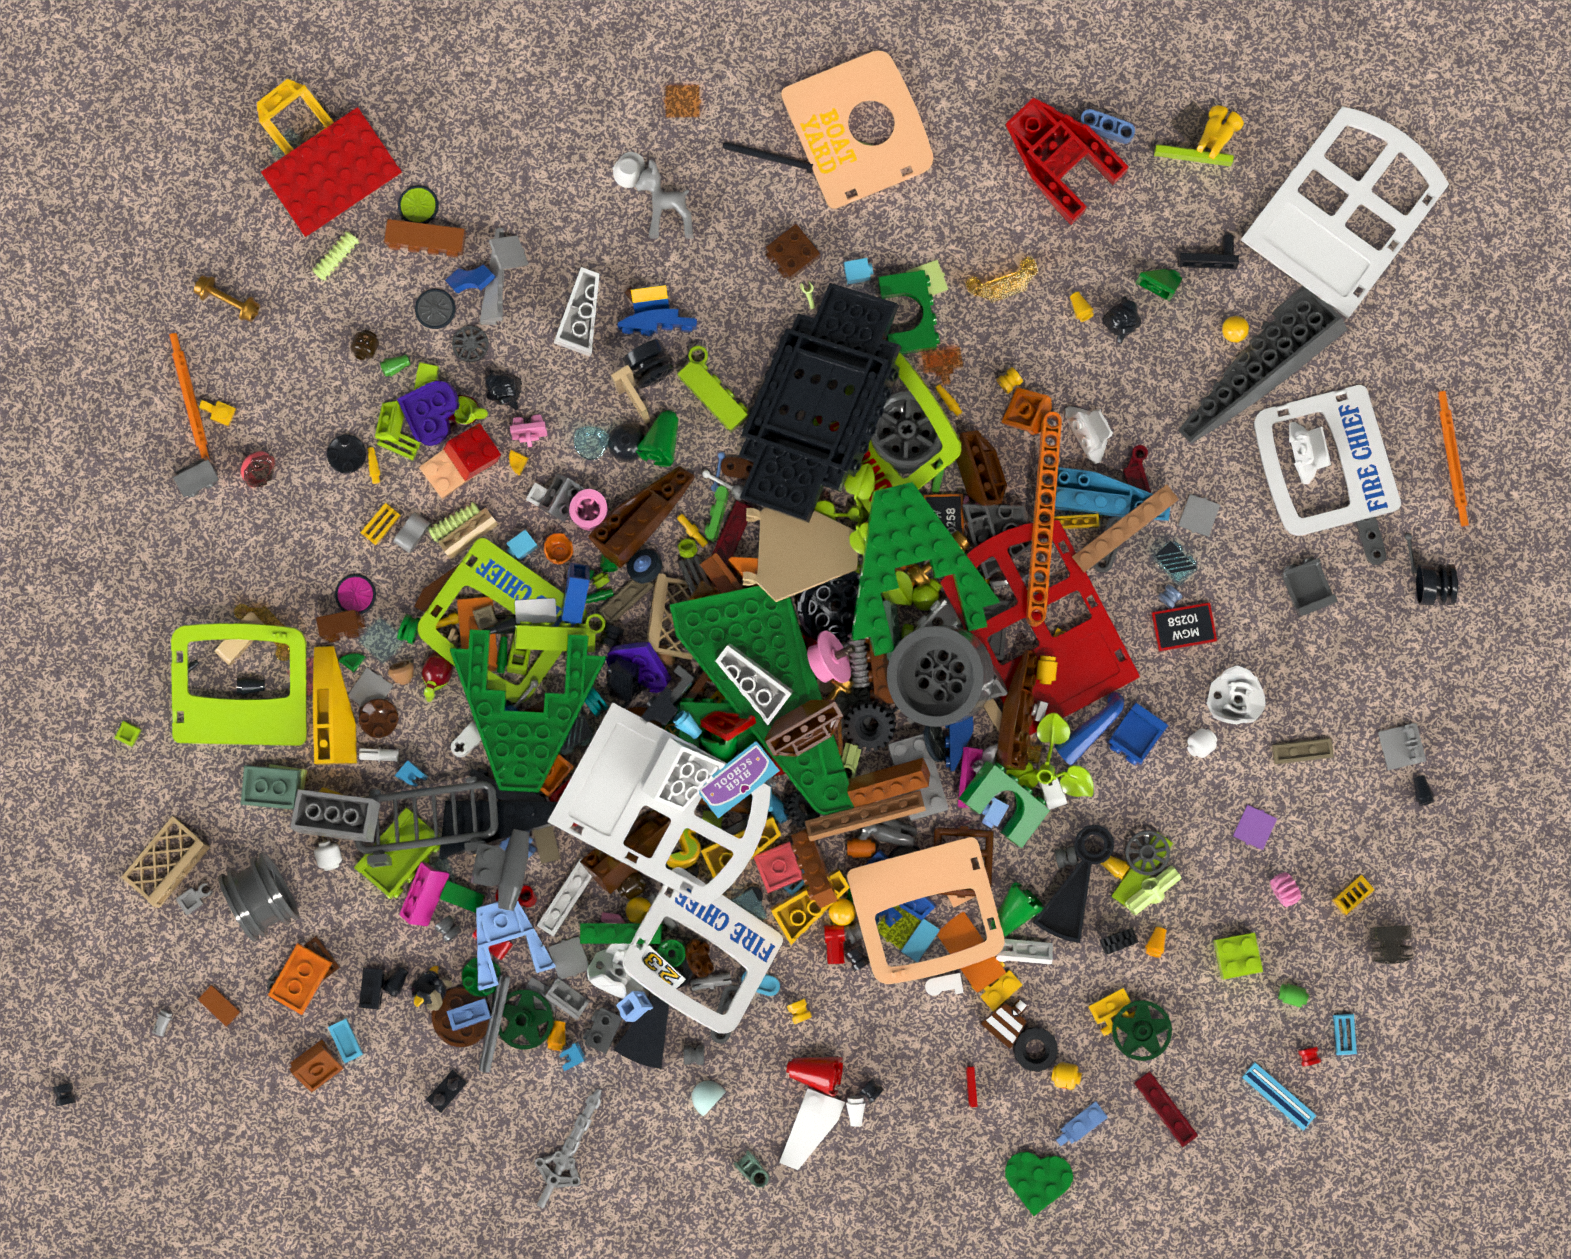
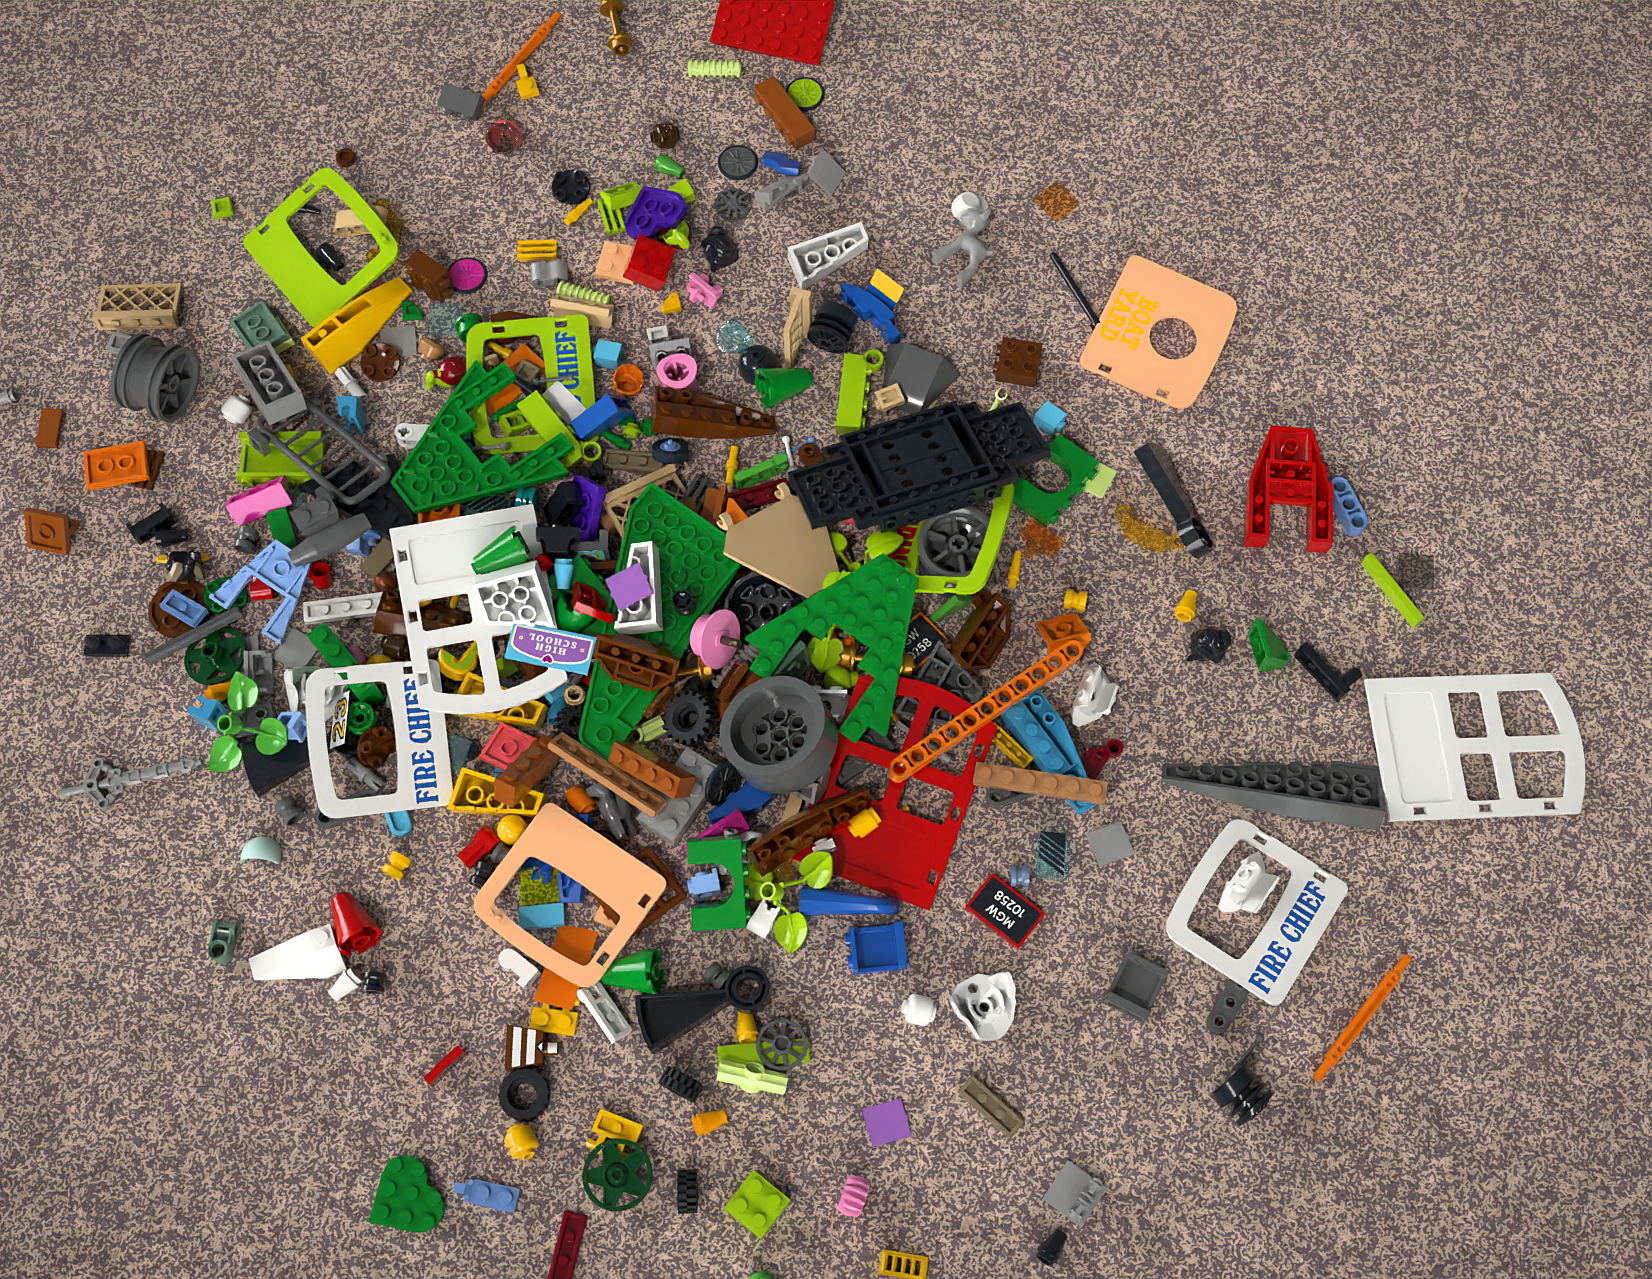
camera: 45 degrees right, 15 degrees down
medium azure tile [328,1018,363,1063] -> none
lime tile [677,538,698,558] -> none
yellow piece [1197,105,1244,159] -> none
yellow piece [1222,316,1249,343] -> none
none -> bright green plant [206,671,288,772]
none -> reddish brown tile [335,148,356,168]
none -> copper piece [374,571,397,592]
none -> green cone [471,525,534,575]
none -> dark grey hinge [532,374,575,386]
none -> red hinge [535,553,553,572]
none -> tan cone [564,685,585,706]
none -> medium lavender piece [605,562,654,611]
none -> black wheel [671,589,695,617]
none -> black tyre [677,1169,698,1214]
none -> reddish brown tile [713,660,749,703]
none -> tan bracket [873,383,905,417]
none -> dark grey wedge [883,342,961,414]
none -> black piece [1134,443,1213,559]

